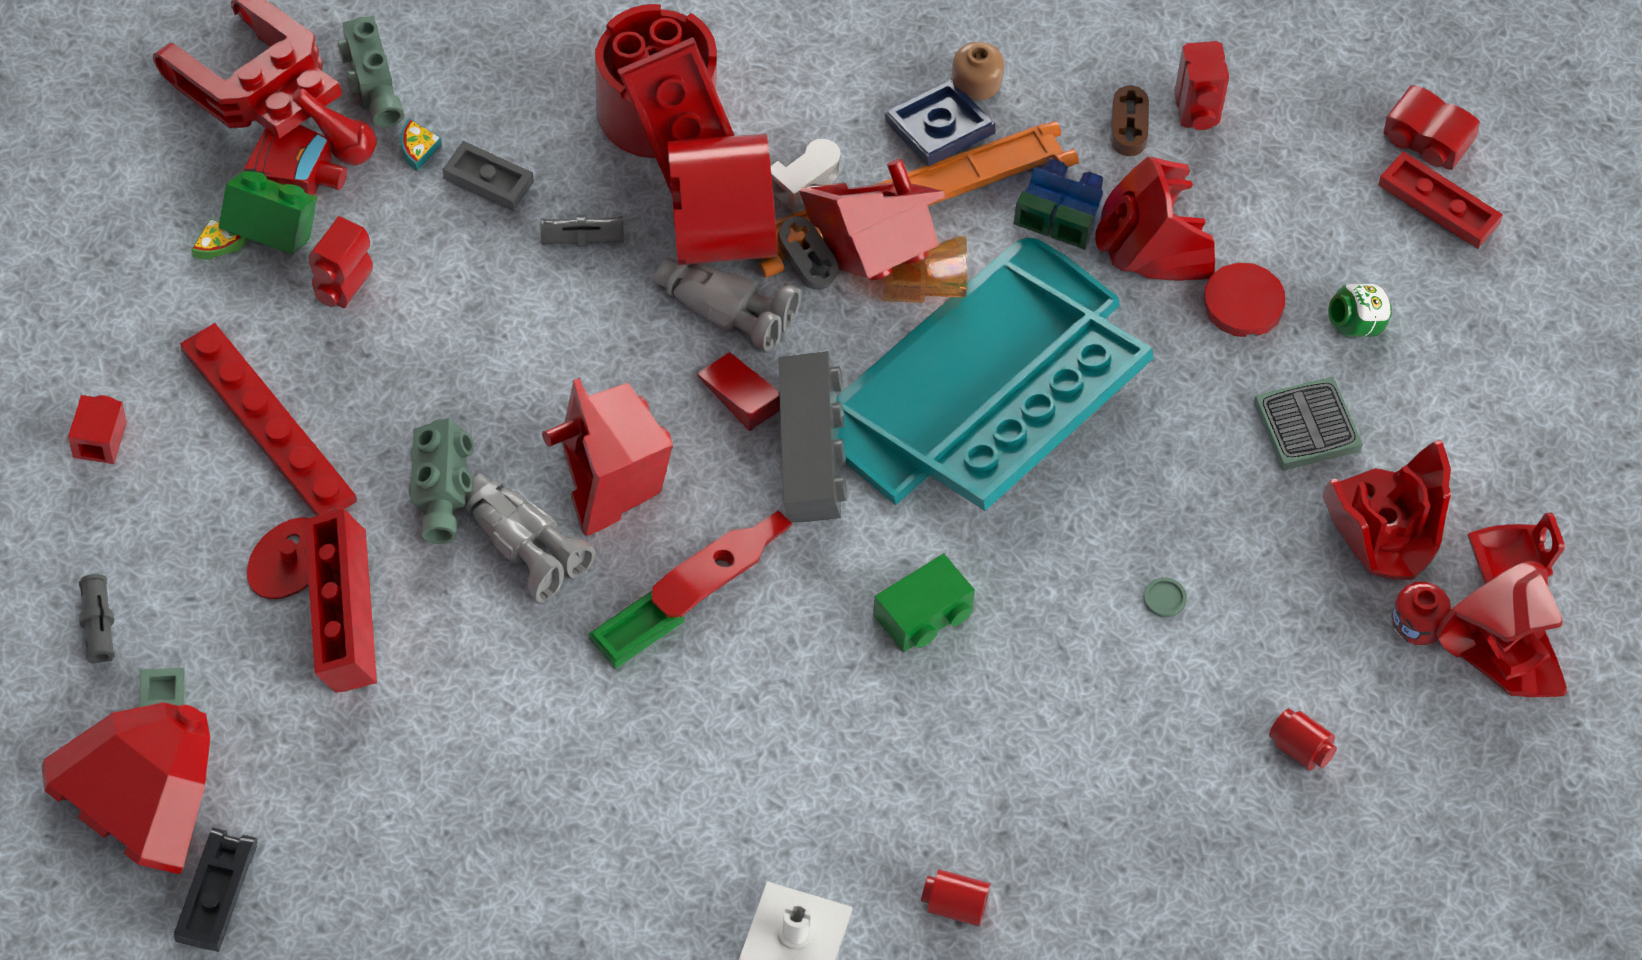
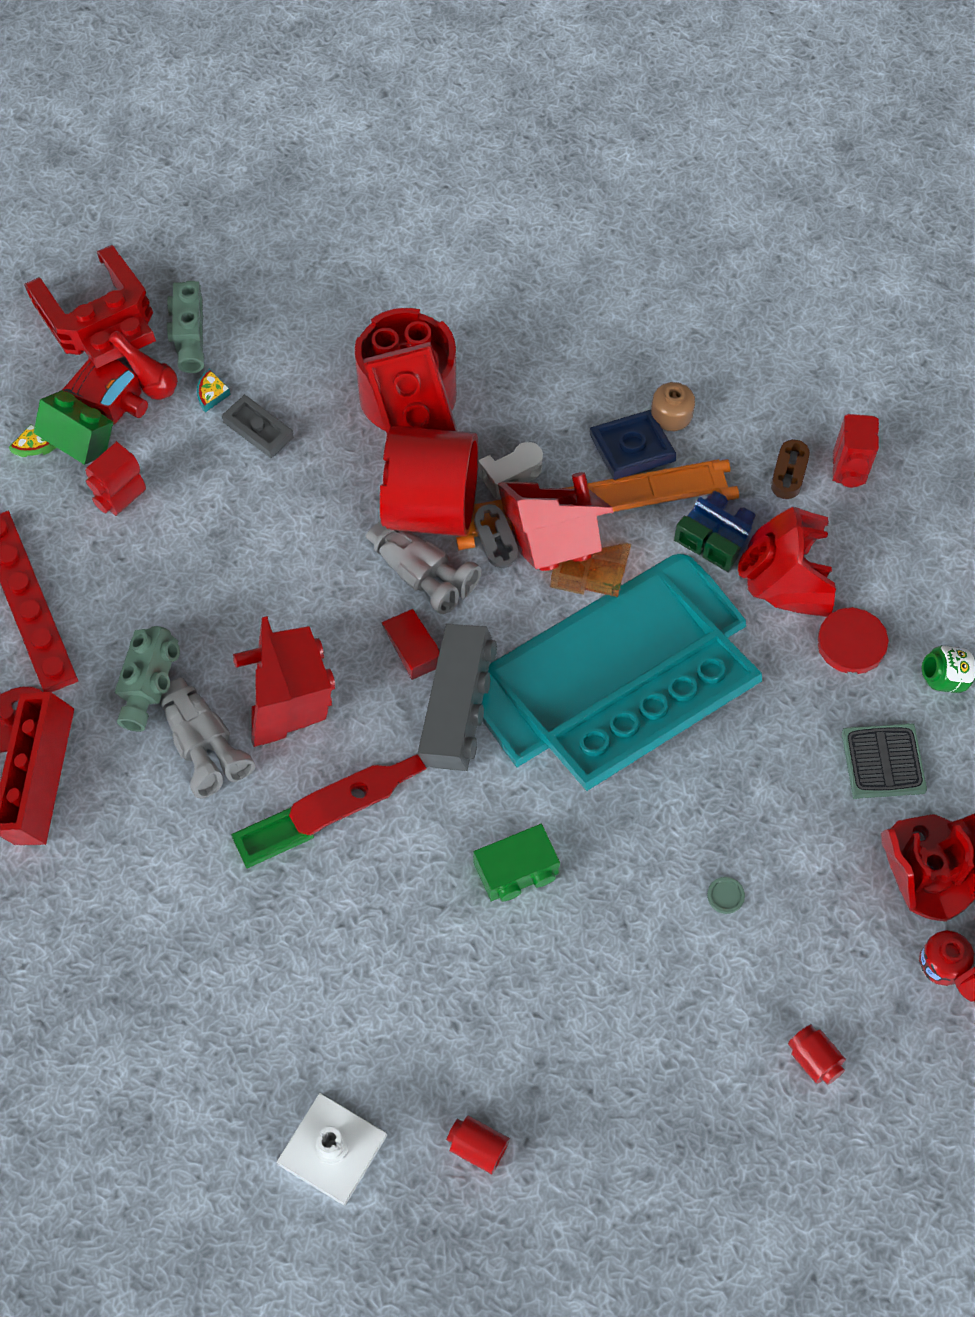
camera: 15 degrees right, 5 degrees up
dark grey pin [540,214,624,247] -> none

